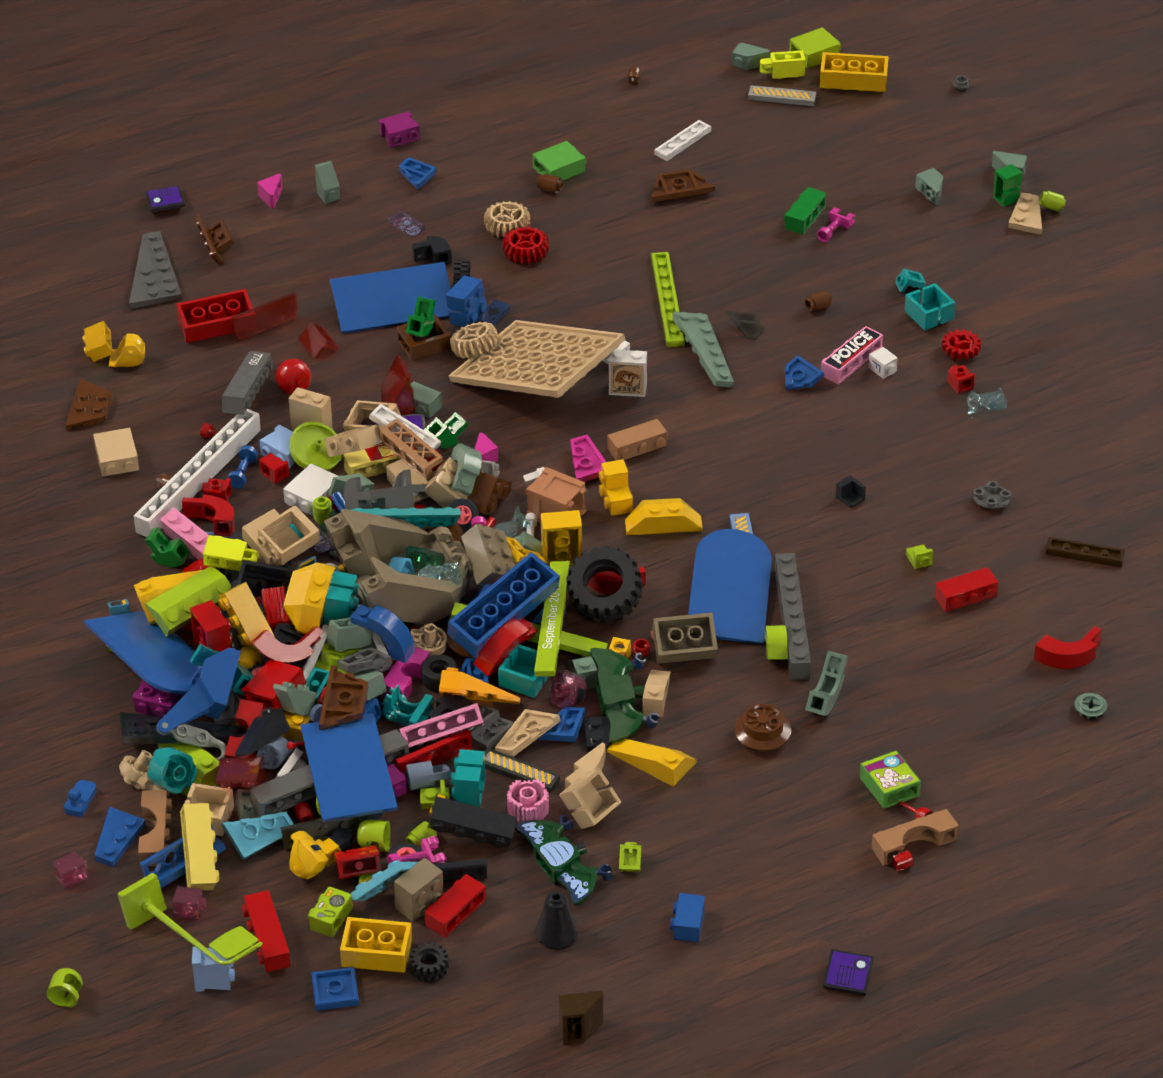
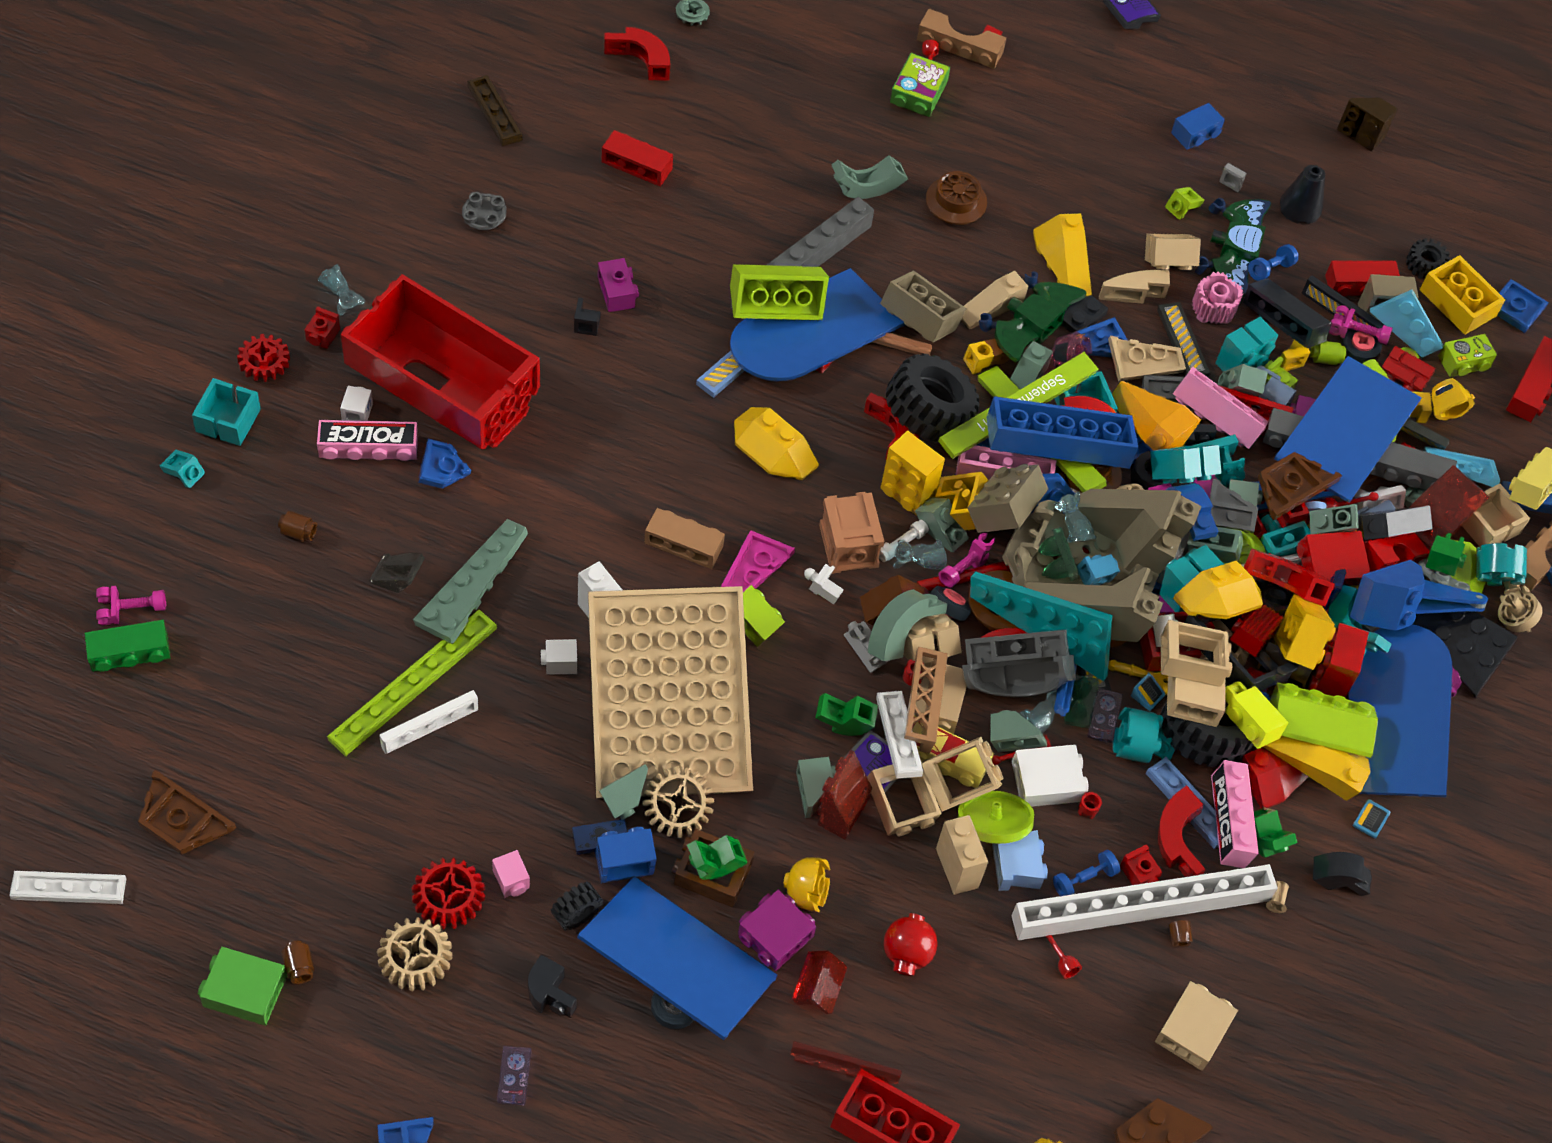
camera: 140 degrees left, 15 degrees up
dark grey brick [222,351,273,415] -> none
red brick [260,453,290,484] -> none
lime brick [312,496,332,525] -> none
dark pink slope [475,433,498,462] -> none
yellow brick [599,459,633,516] -> none
red plate [632,639,651,657] -> none
lime brick [764,625,788,660] -> none
lime bracket [906,544,934,569] -> none
none -> red panel [341,274,540,449]
none -> white tile [380,690,478,754]
none -> bright pink brick [492,850,530,898]
none -> magenta brick [598,258,639,312]
none -> sand green slope [599,764,648,820]
none -> lime slope [730,264,829,320]
none -> magenta brick [738,890,816,971]
none -> lime brick [743,585,785,647]
none -> yellow cylinder [784,857,830,912]
none -> red hose [1078,792,1102,819]
none -> teal piece [1150,445,1221,483]
none -> sand green slope [1218,364,1268,396]
none -> light grey tile [1219,163,1247,192]
none -> blue wheel [1248,244,1298,281]
none -> tan piece [1266,881,1289,913]
none -> black brick [1313,852,1372,896]
none -> clear blue tile [1323,569,1346,611]
none -> green brick [1426,533,1467,576]

